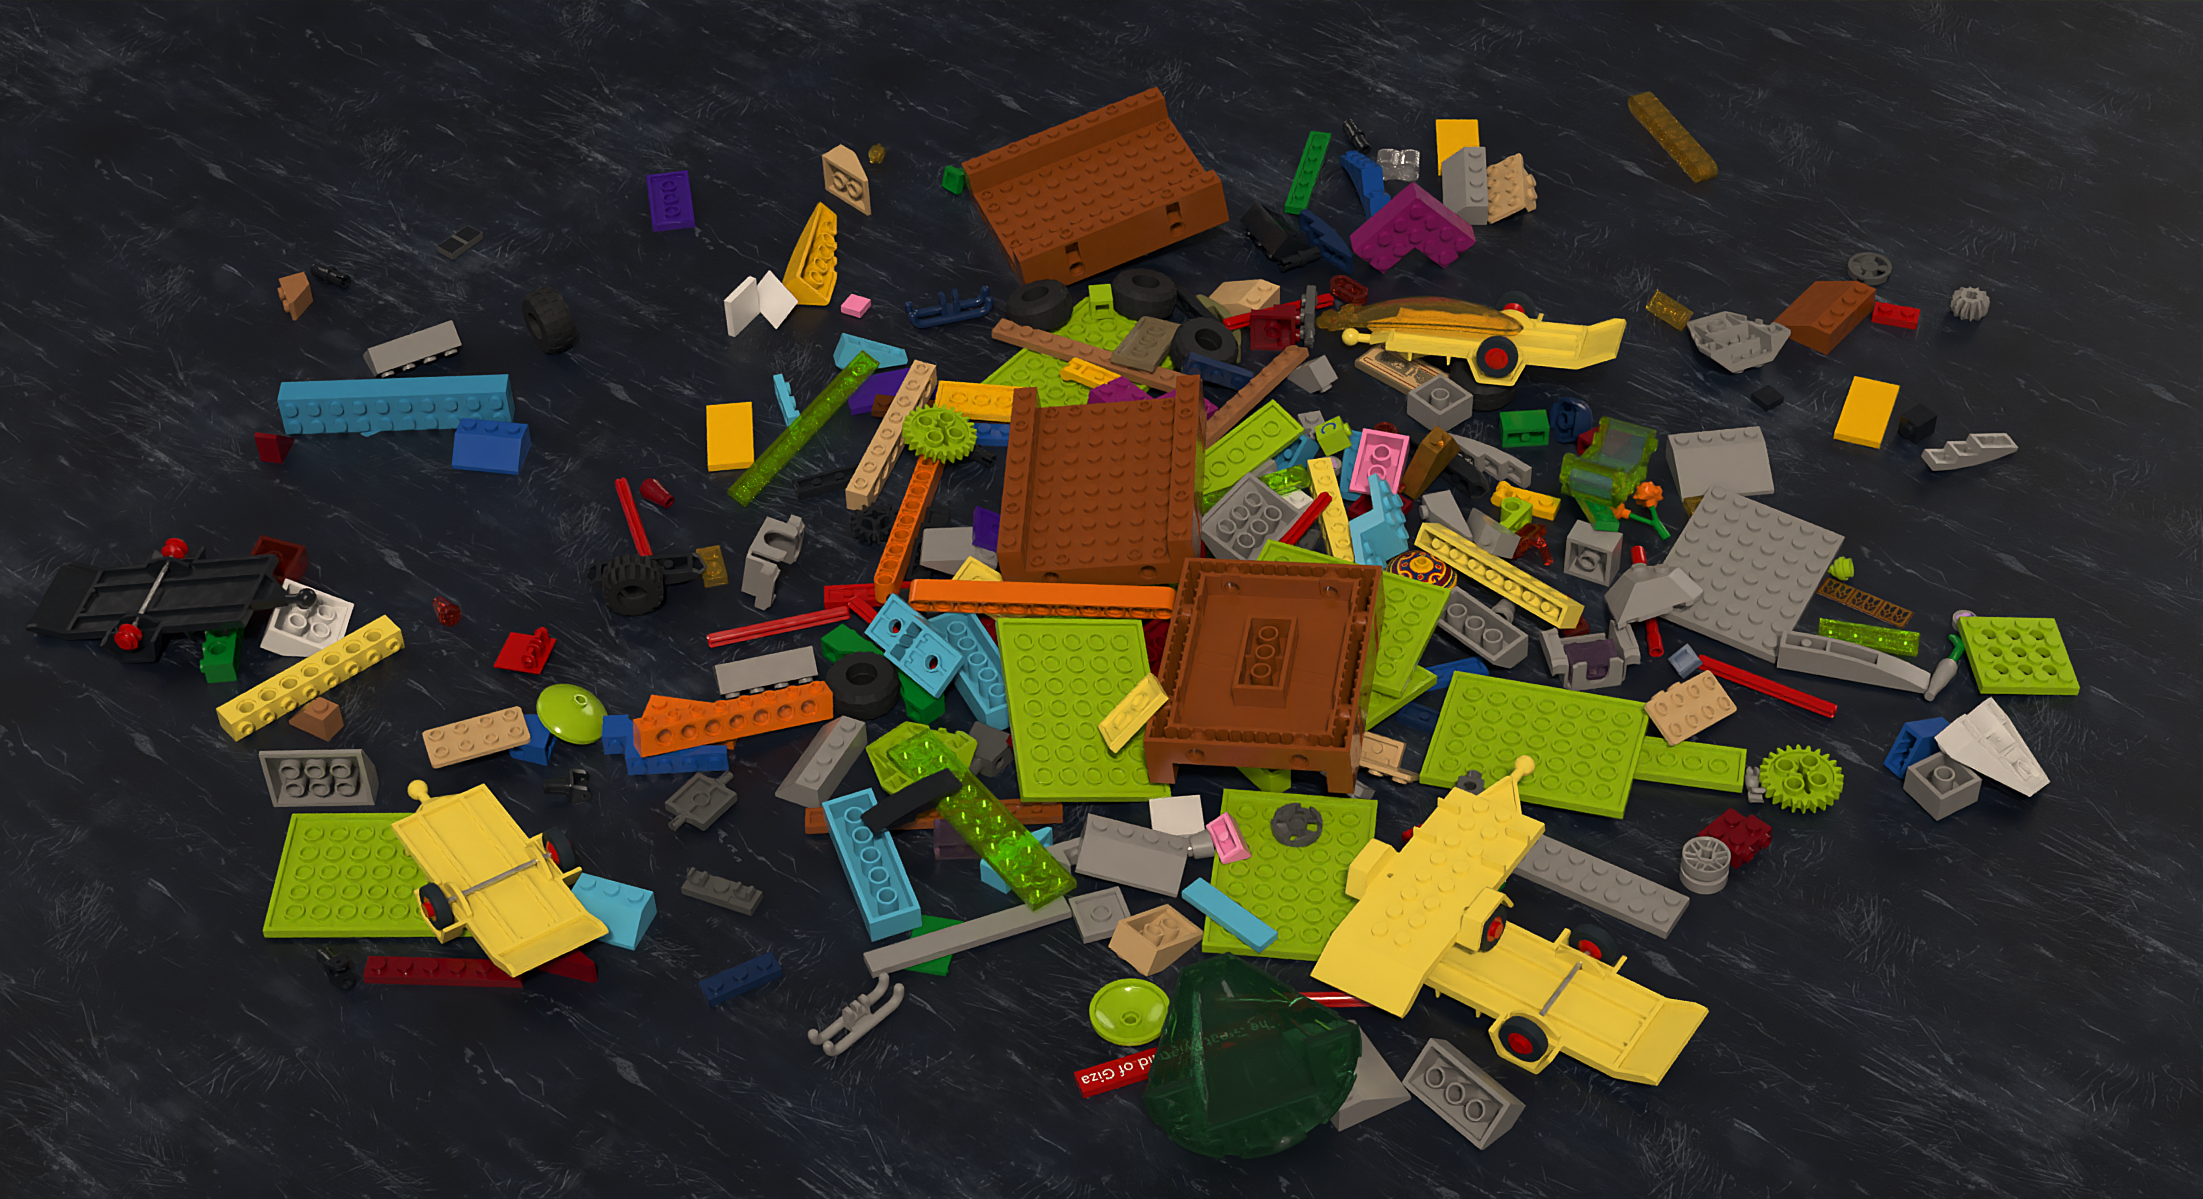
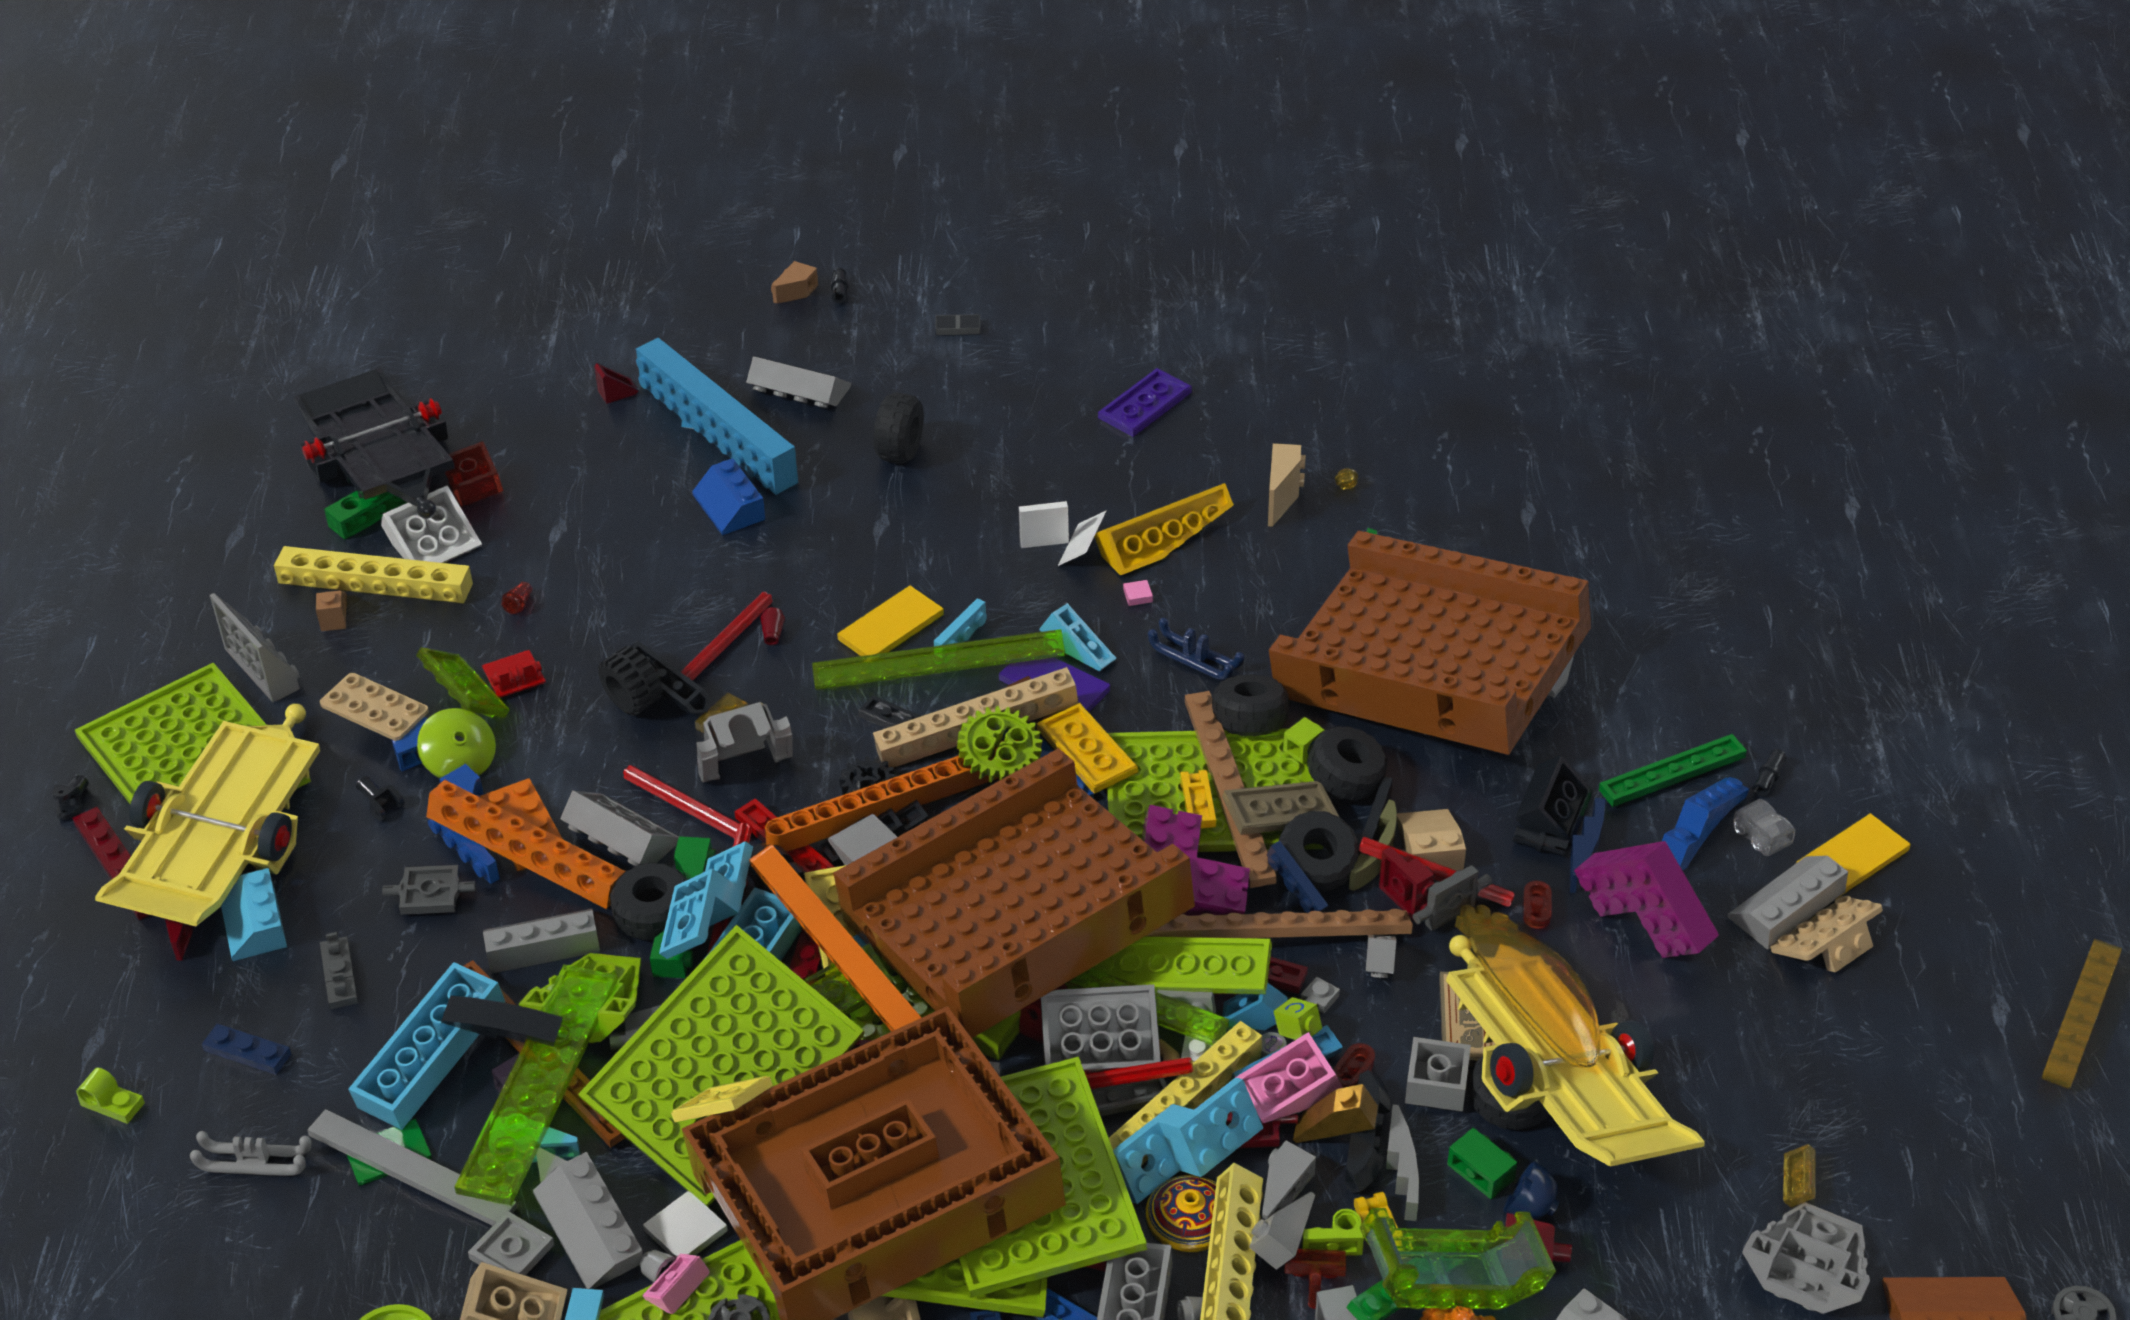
camera: 50 degrees right, 0 degrees up
none -> lime plate [76,1068,145,1124]
none -> clear neon green plate [416,647,510,718]

